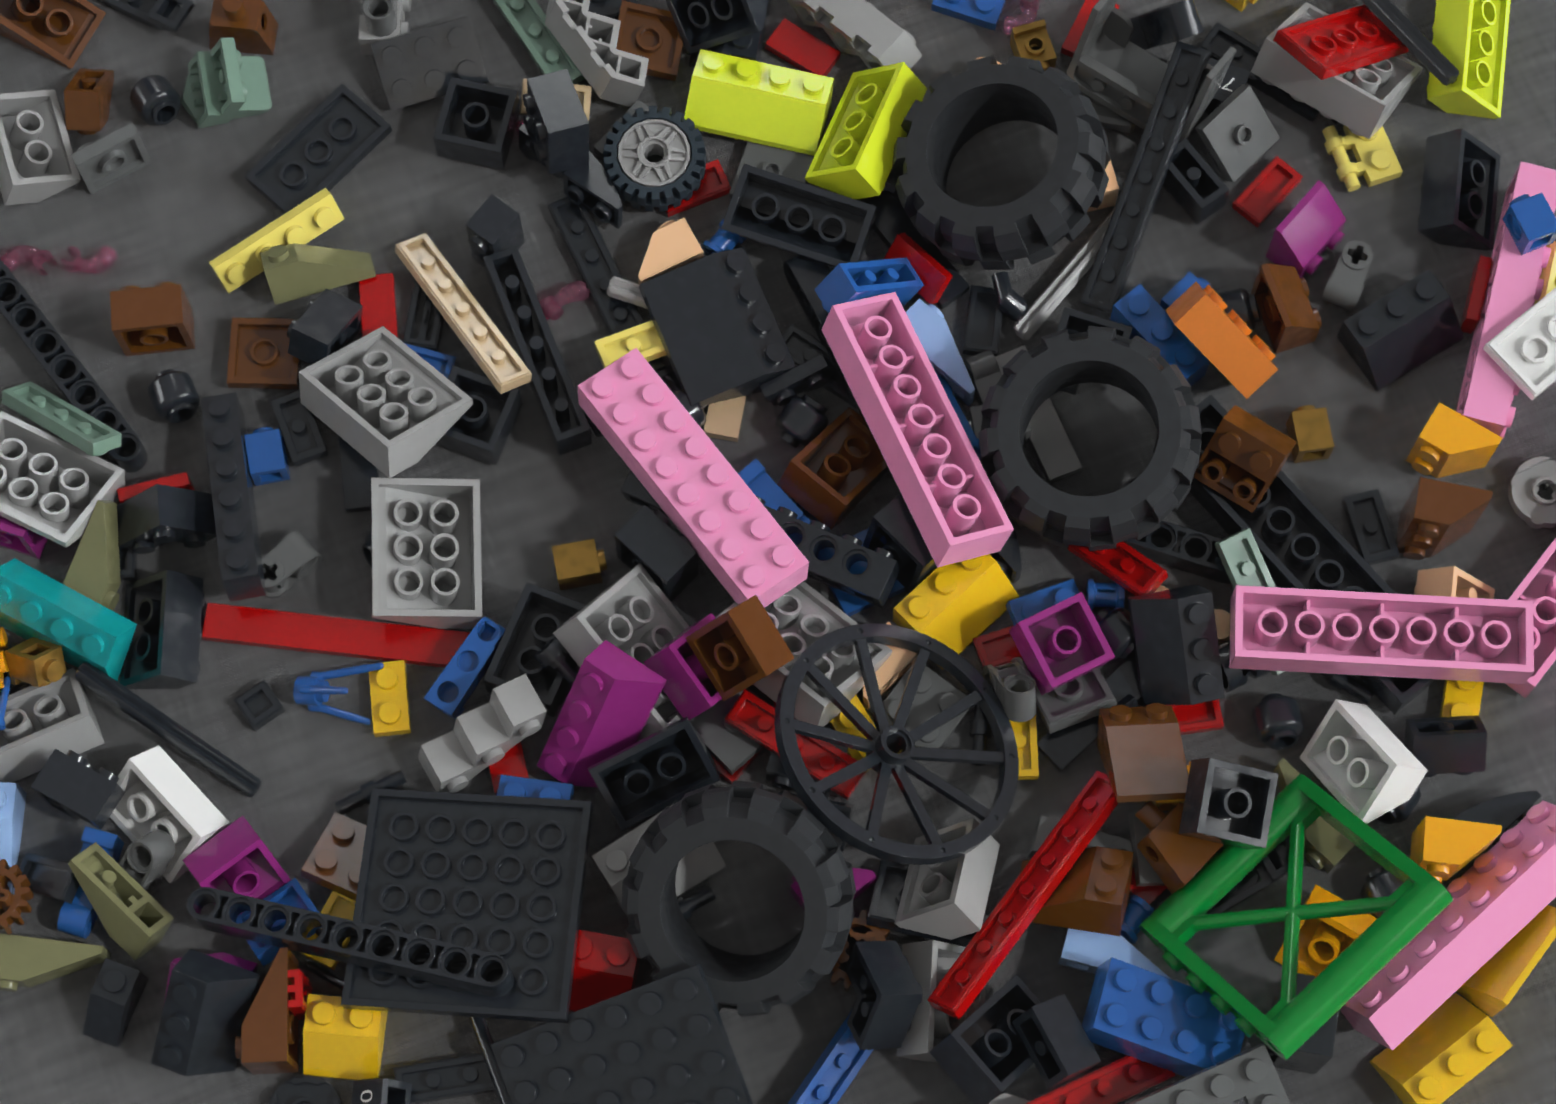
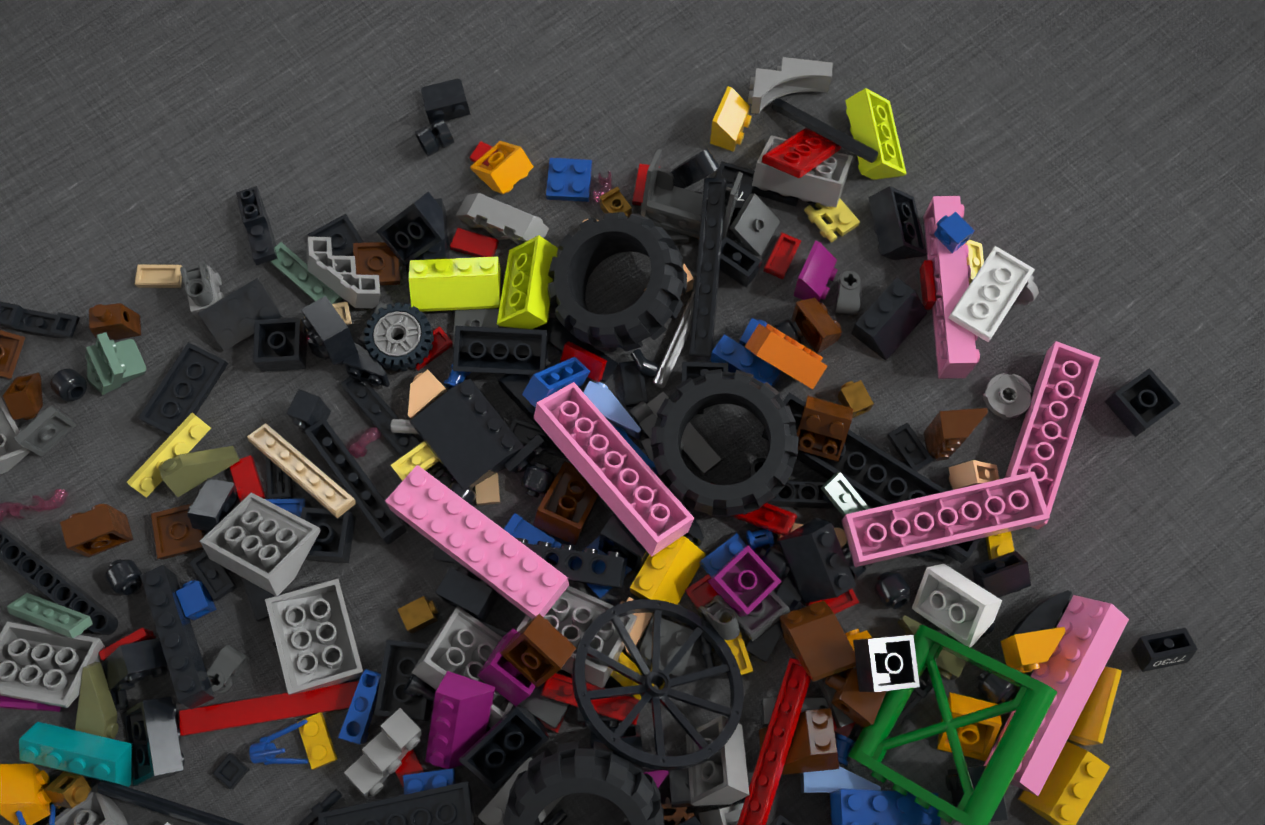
camera: 15 degrees left, 0 degrees up
light orange slope [1405,402,1503,478] -> none

